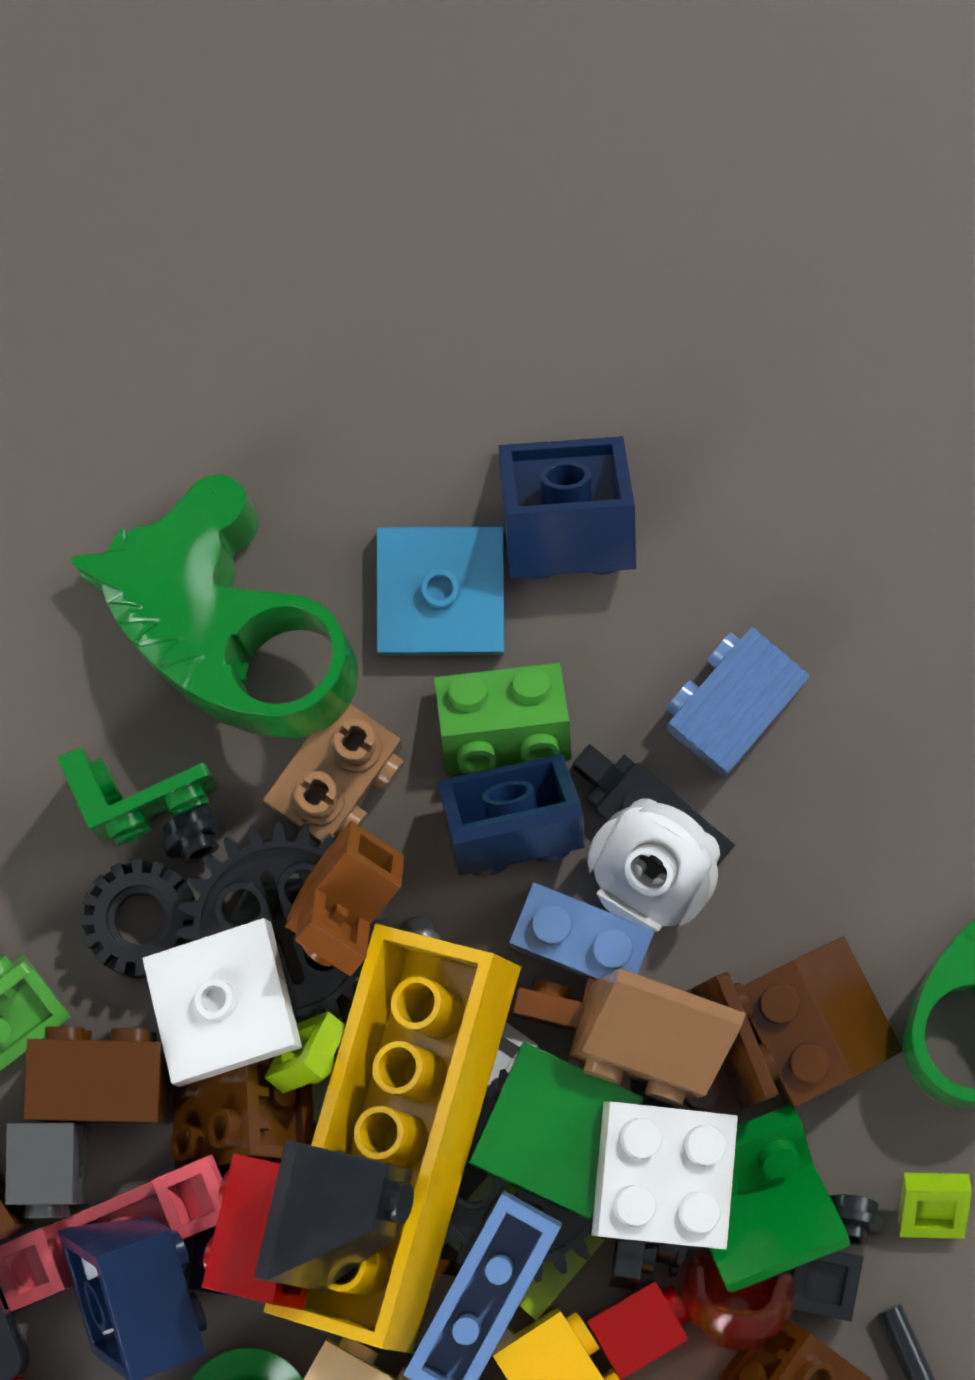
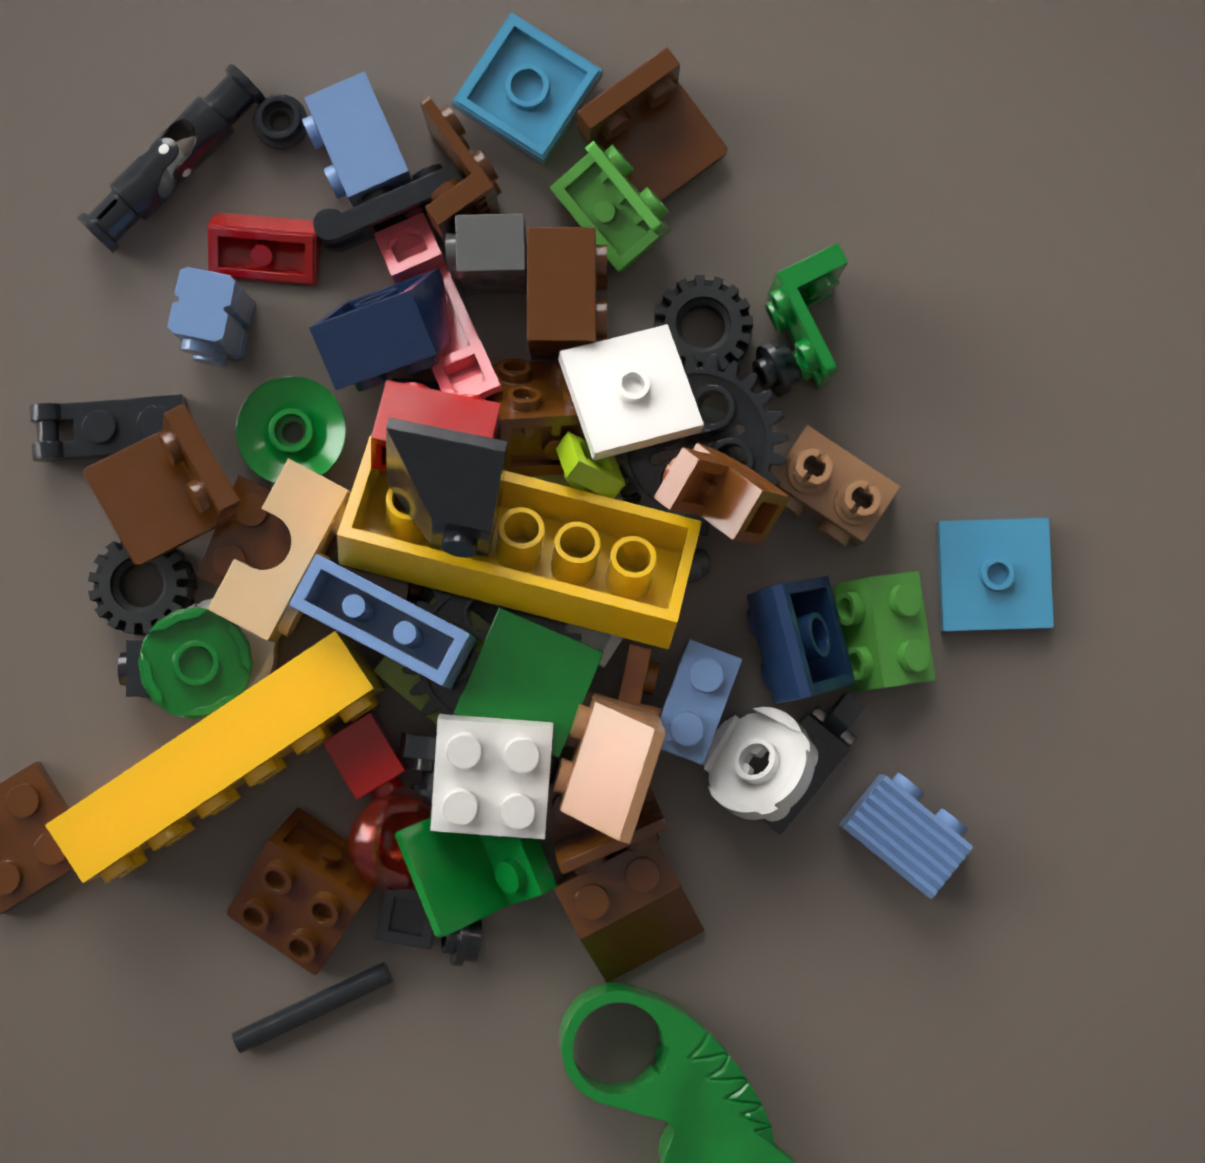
camera: 95 degrees right, 5 degrees up
green animal [71,474,359,738] -> none
dark blue slope [498,436,637,579] -> none
lime plate [898,1172,972,1239] -> none

